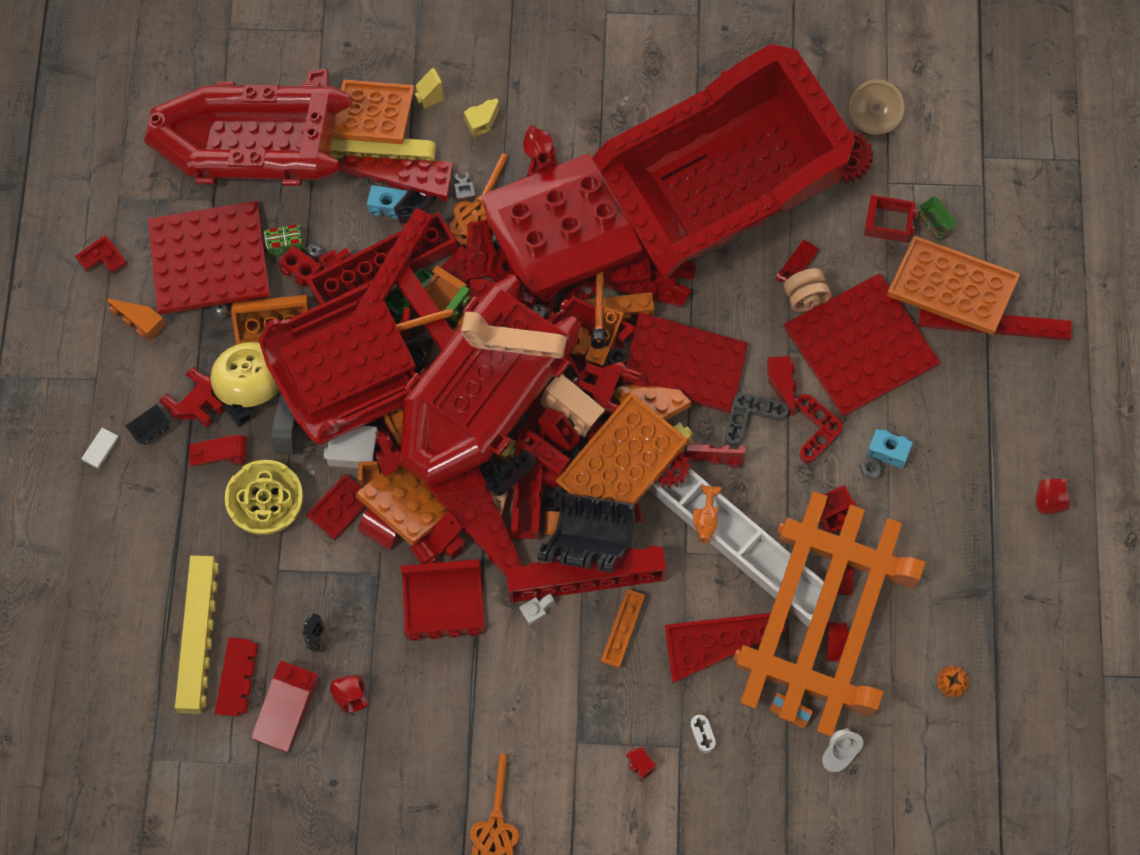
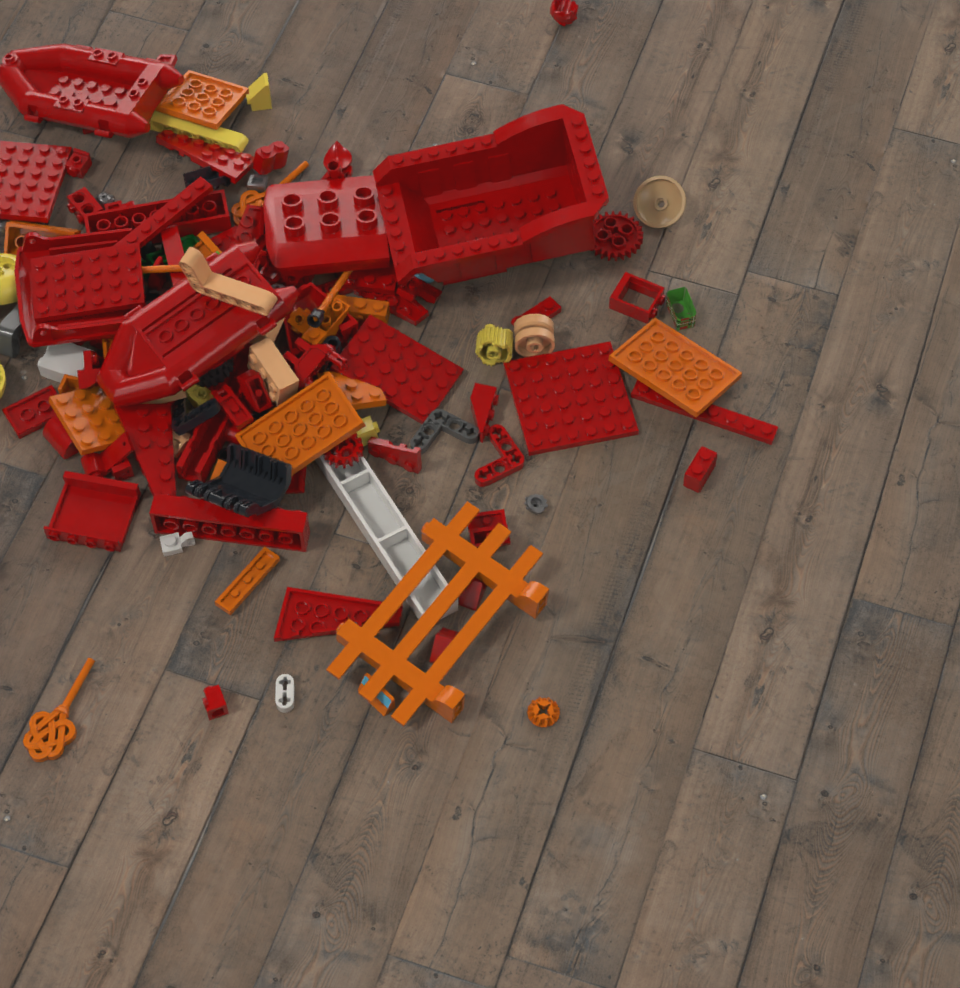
camera: 15 degrees right, 10 degrees down
piece [263,224,304,257] -> none
medium azure brick [367,185,408,219] -> none
light yellow slope [464,98,499,138] -> none
orange animal [693,485,721,543] -> none
white piece [822,728,863,772] -> none
medium azure brick [867,429,913,469] -> none
red piece [1035,479,1070,515] -> none
none -> red brick [65,148,92,179]
none -> red brick [252,141,289,175]
none -> light yellow brick [475,324,514,366]
none -> red brick [683,446,718,493]

